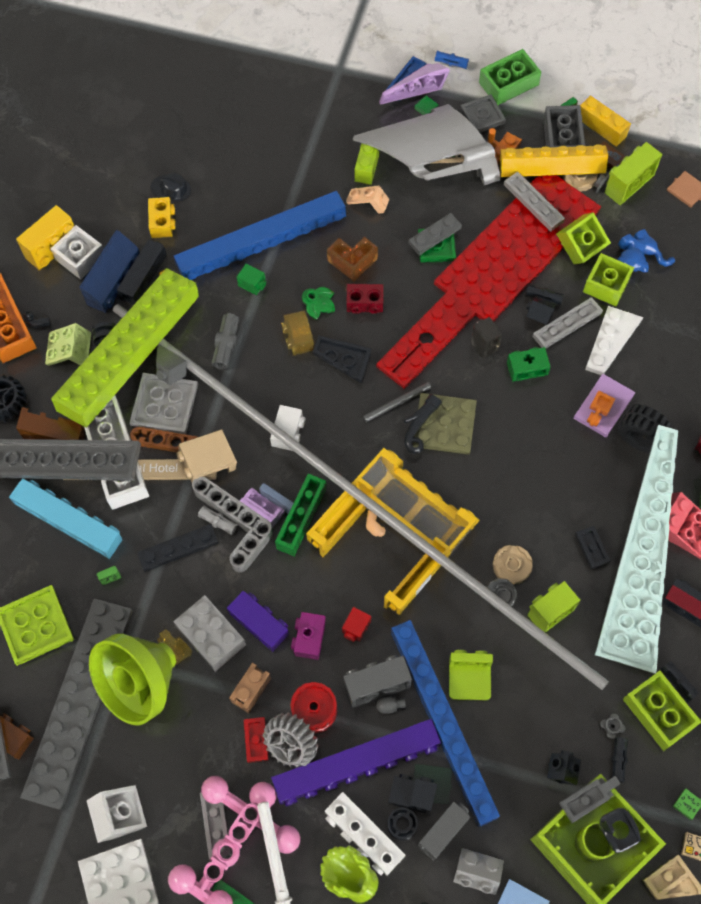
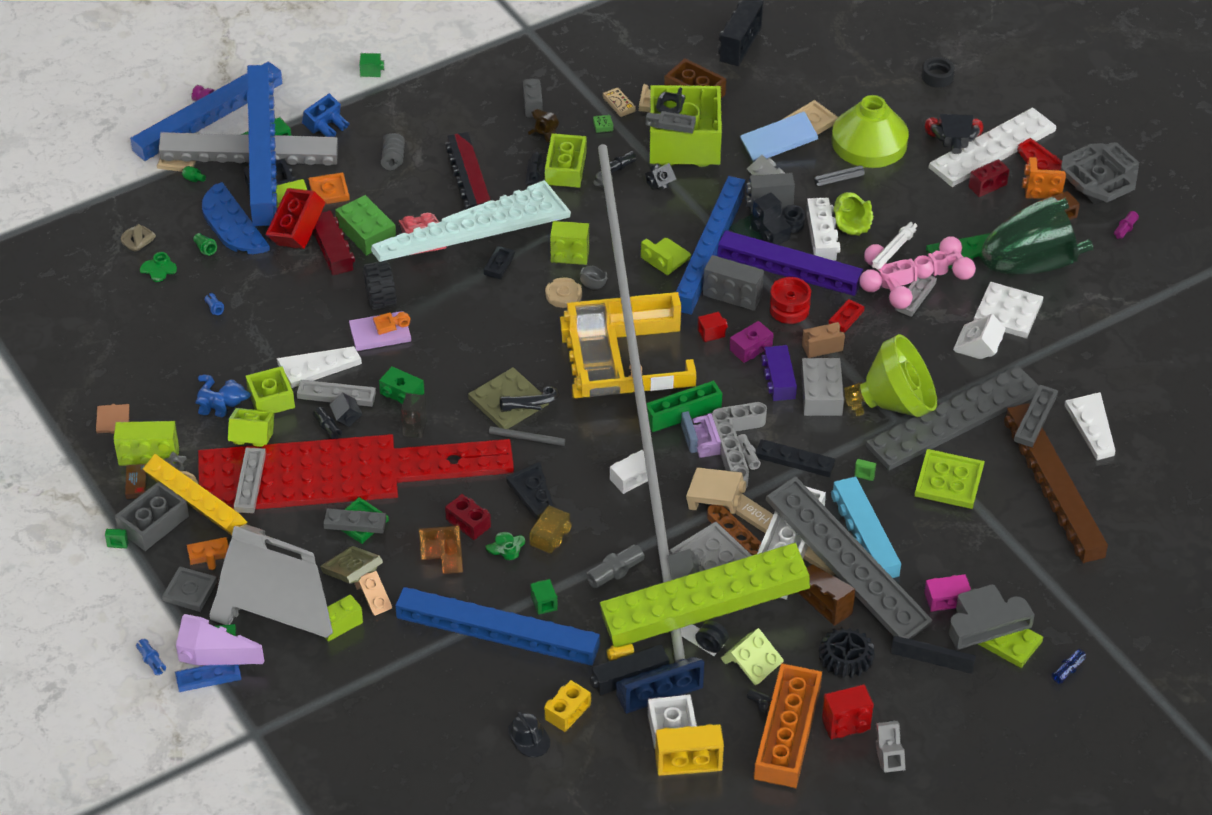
camera: 140 degrees left, 20 degrees down
light grey gear [262,712,319,769] -> none
bright green brick [479,49,542,105] -> none
yellow brick [580,95,631,147] -> none
none -> olive plate [320,546,383,583]

